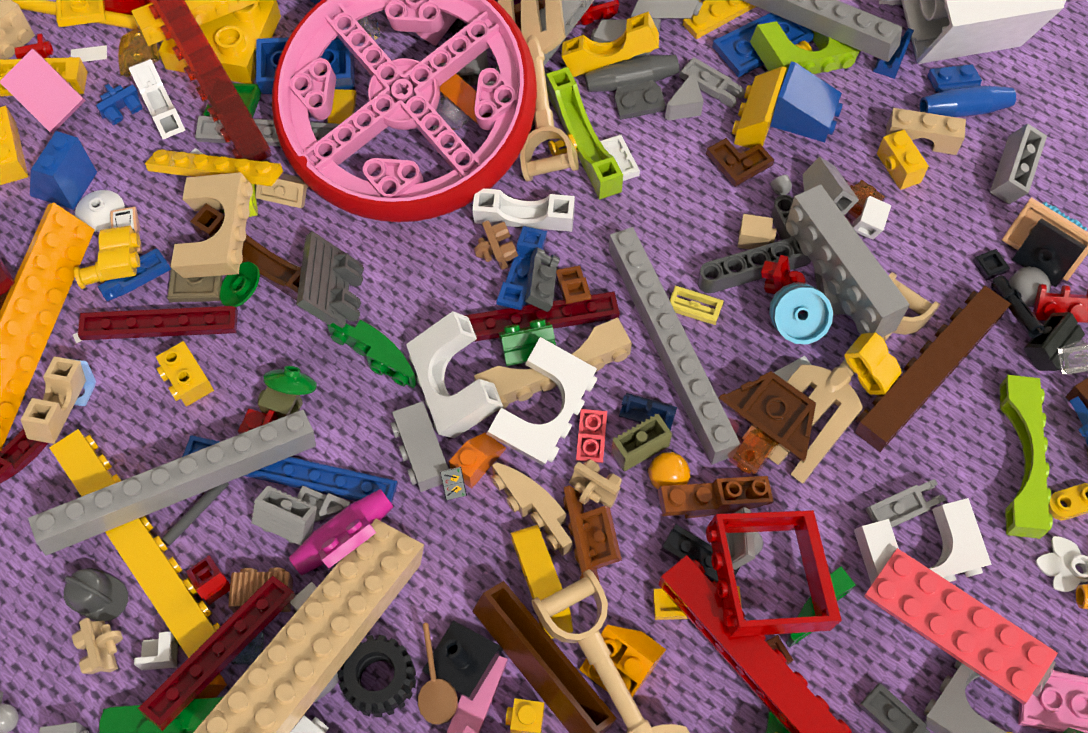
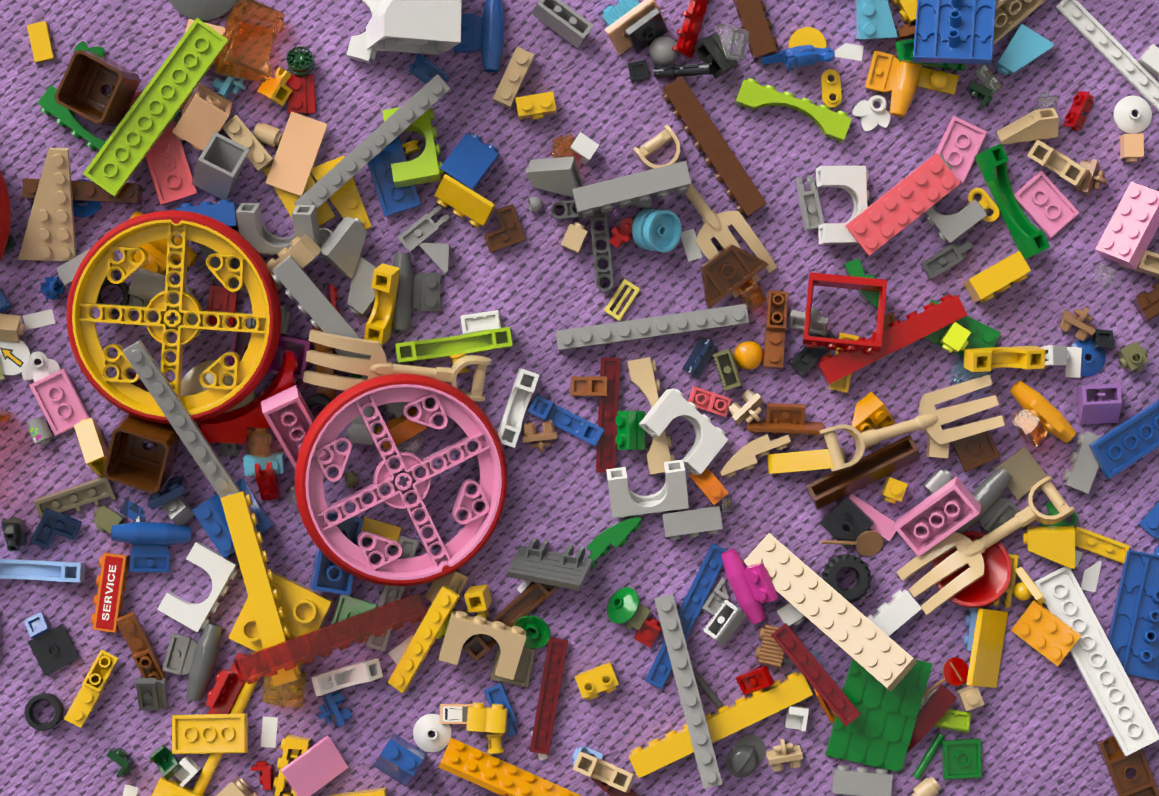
camera: 80 degrees left, 25 degrees up
dark grey plate [525,247,560,312] -> none
yellow brick [844,332,901,395] -> none
none -> yellow brick [464,584,492,621]

